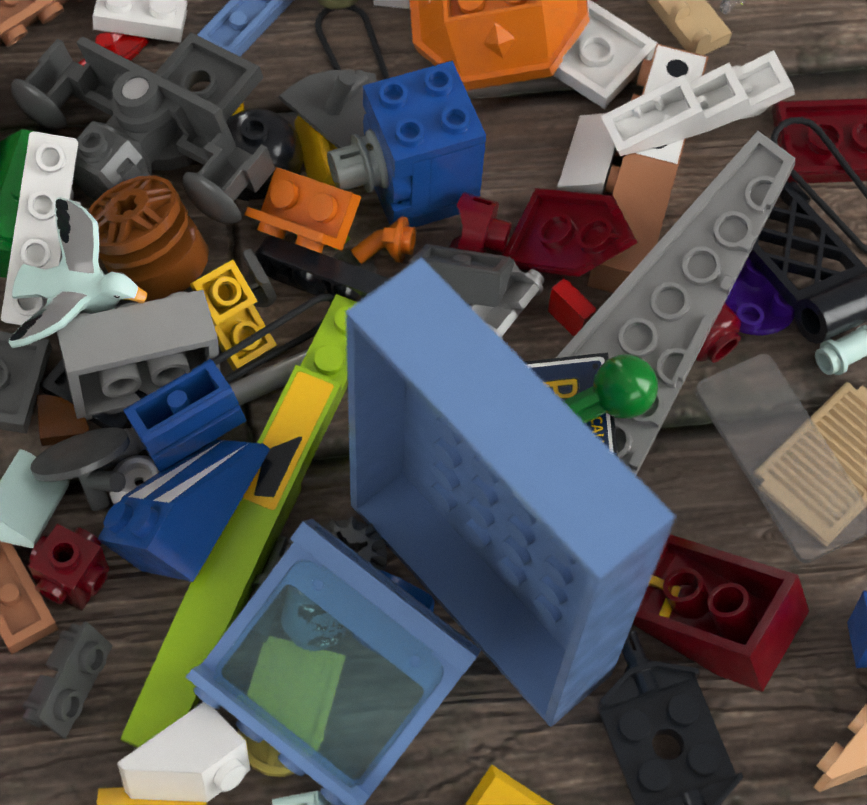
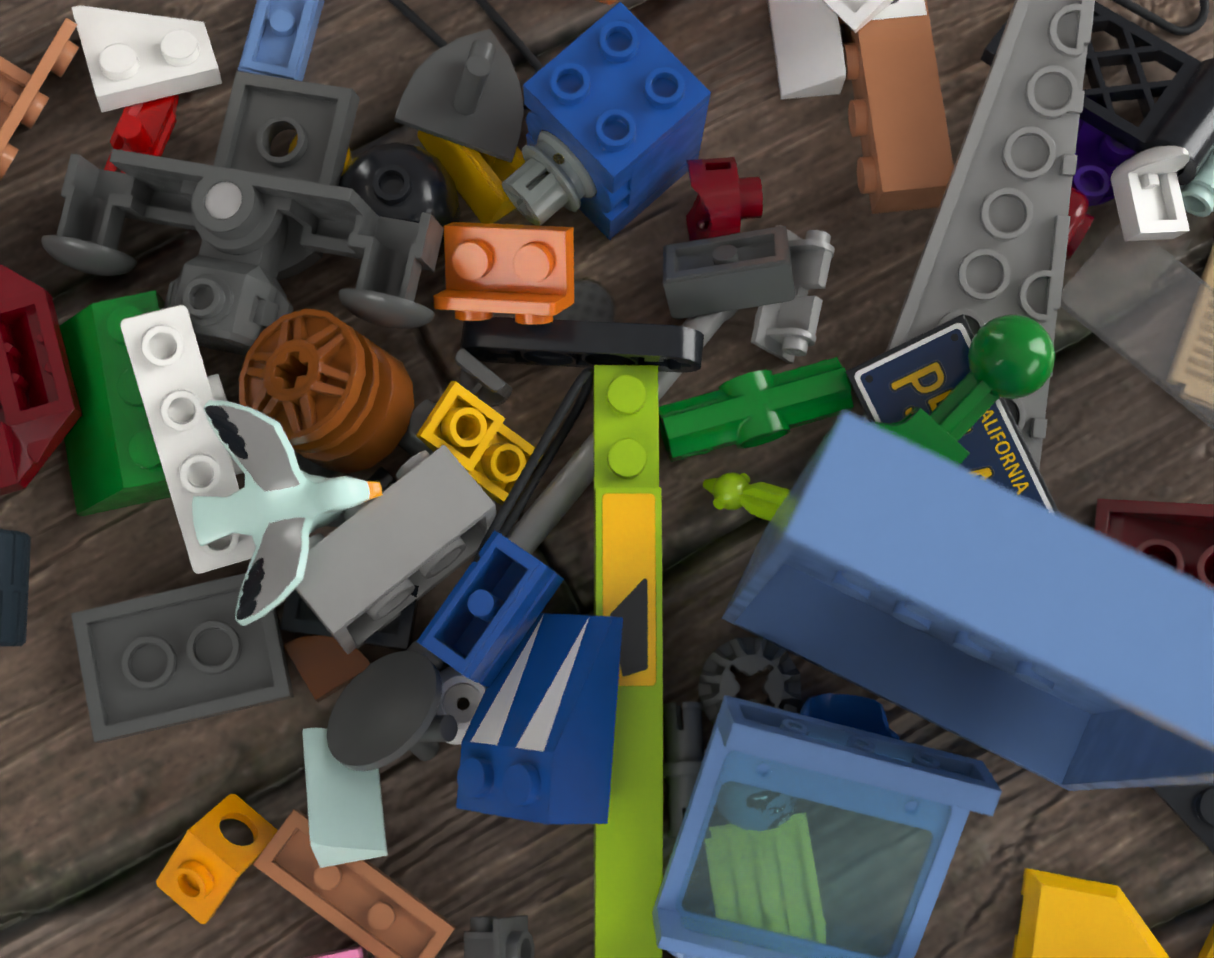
camera: 25 degrees left, 15 degrees up
dark red brick [28,524,109,611] -> none
orange plate [351,217,416,264] -> none
dark red tile [502,188,638,277] -> none
red tile [548,279,597,337] -> none
none -> white plate [1111,146,1190,241]

